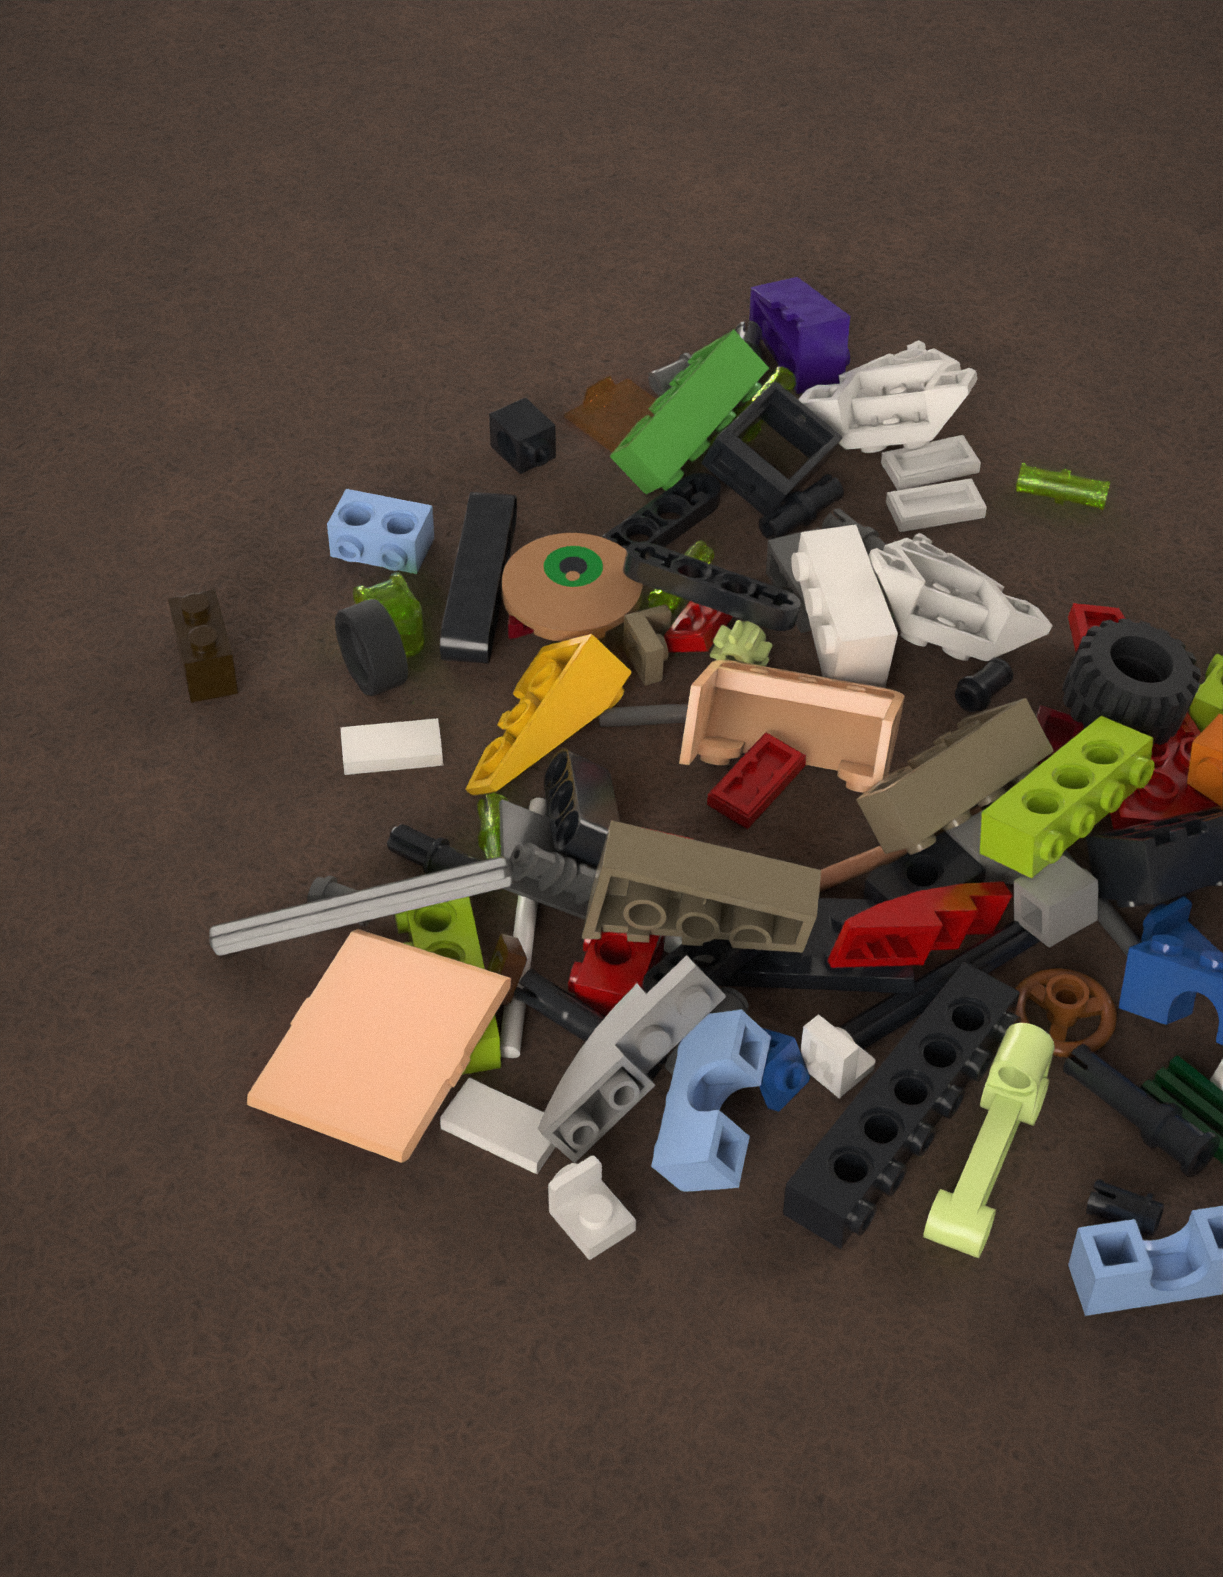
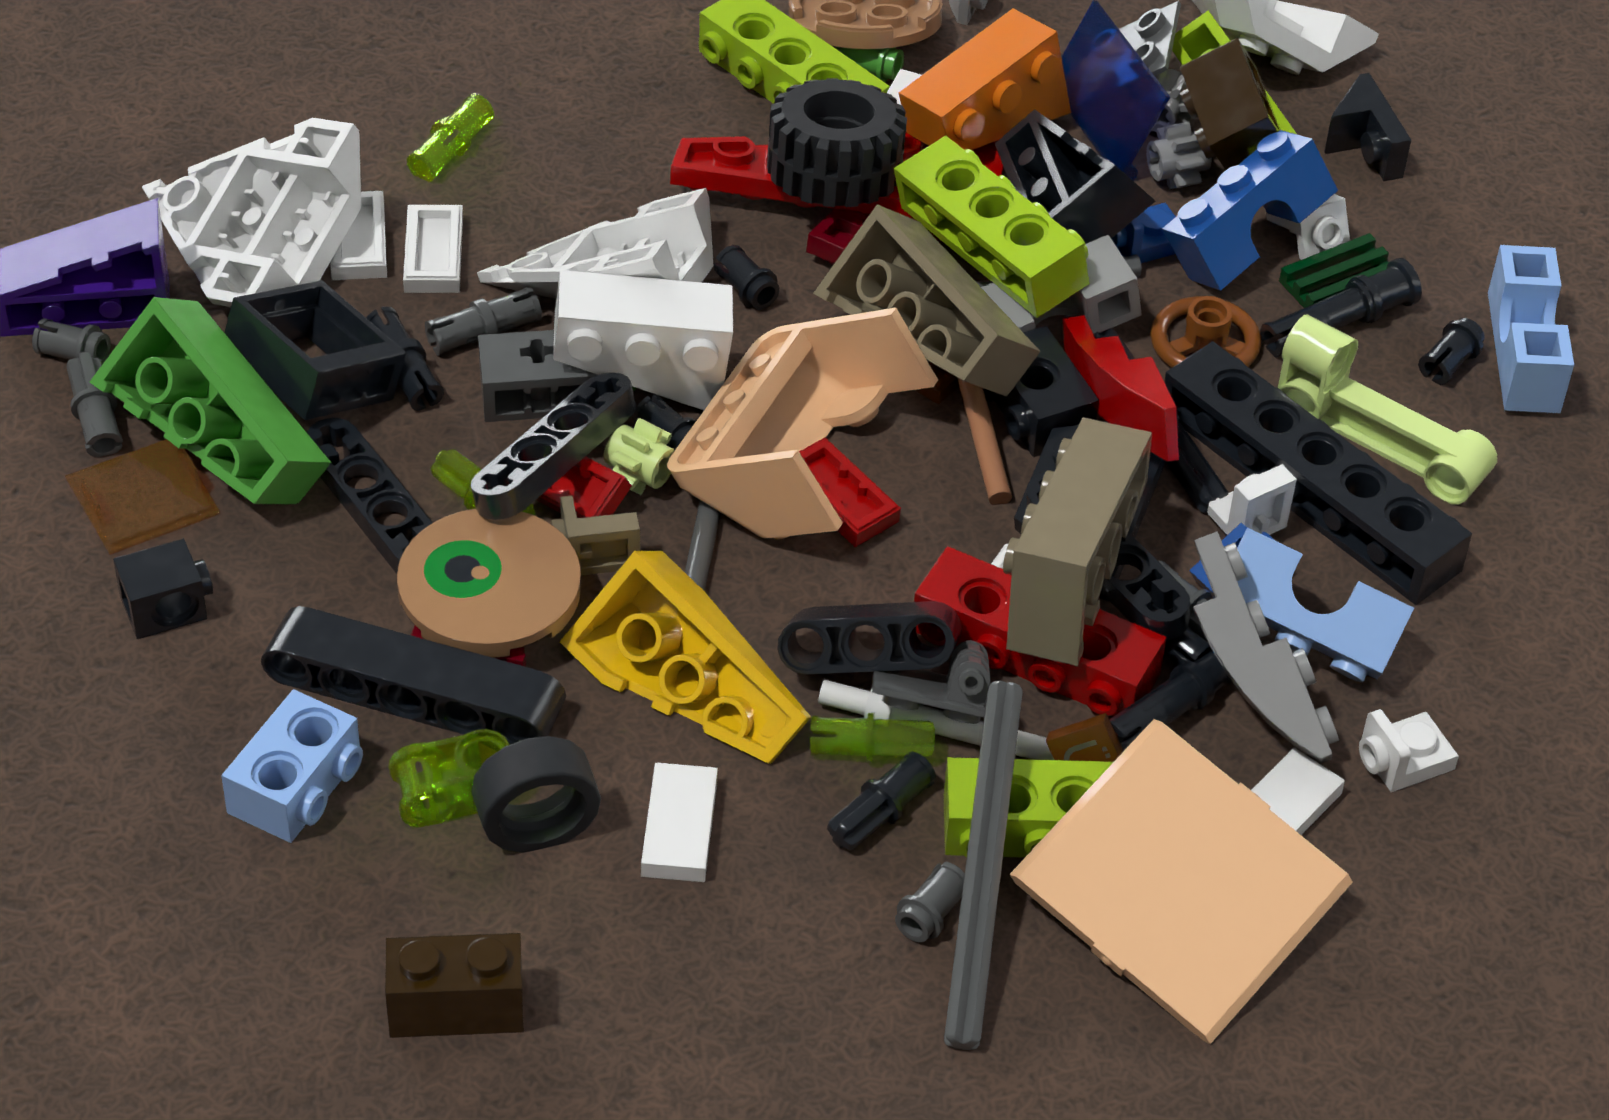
camera: 80 degrees left, 0 degrees up
none -> black pin [633,394,696,450]

